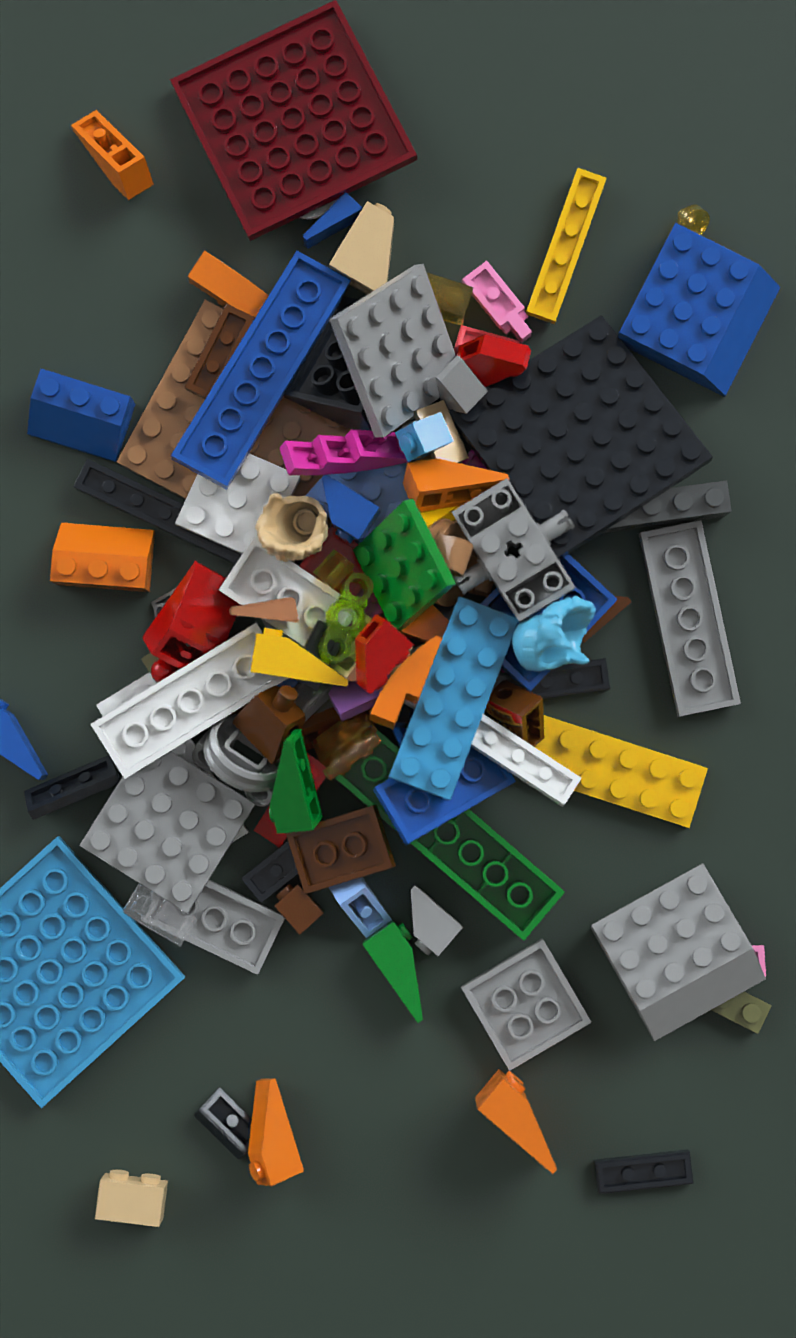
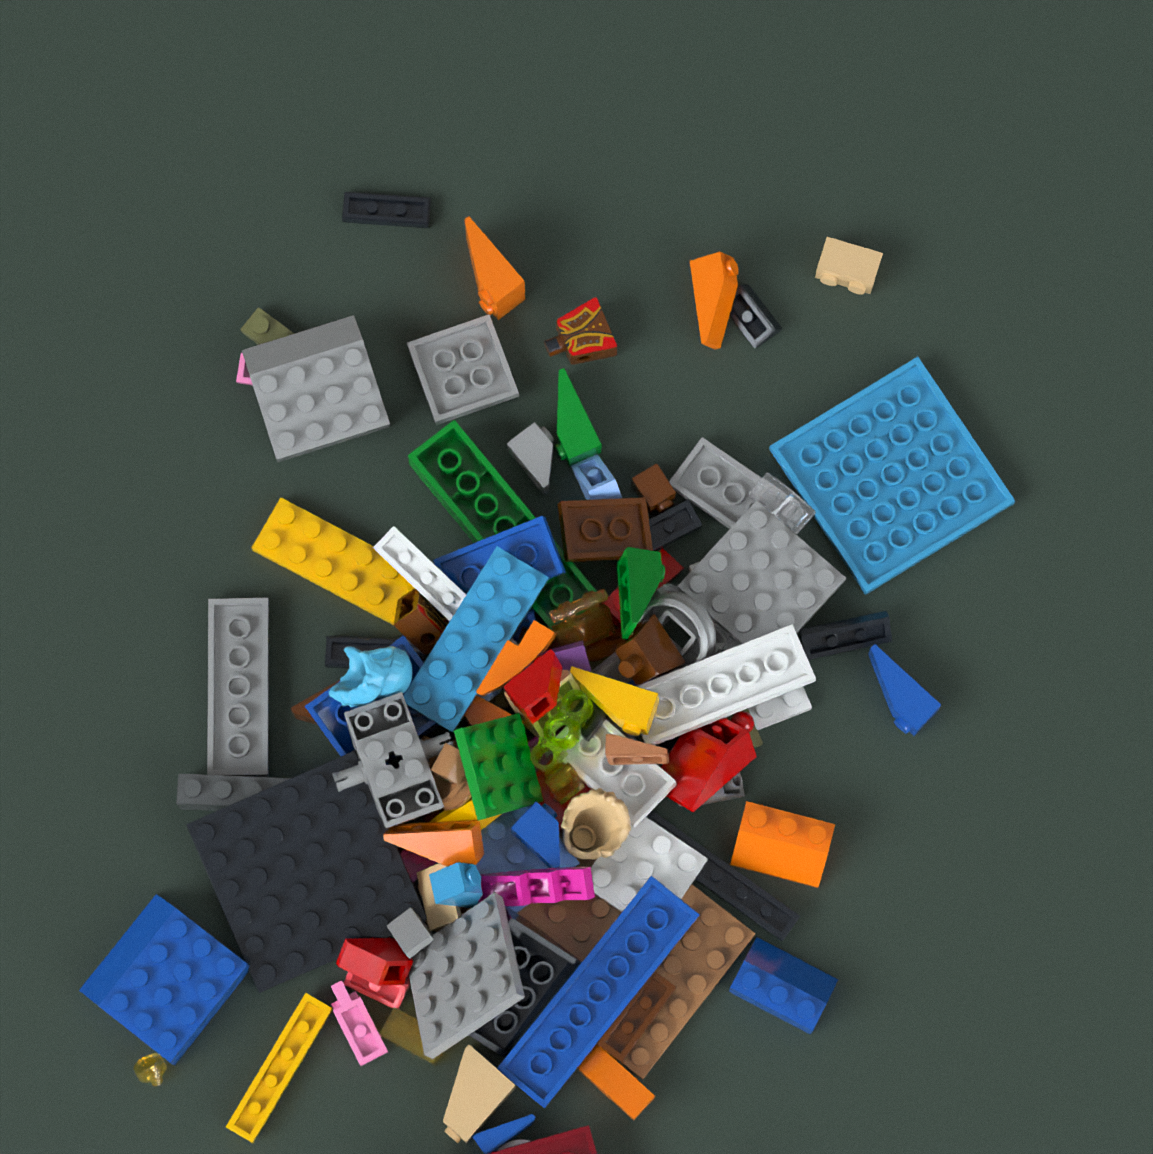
camera: 165 degrees left, 10 degrees down
none -> torso [544,297,617,365]

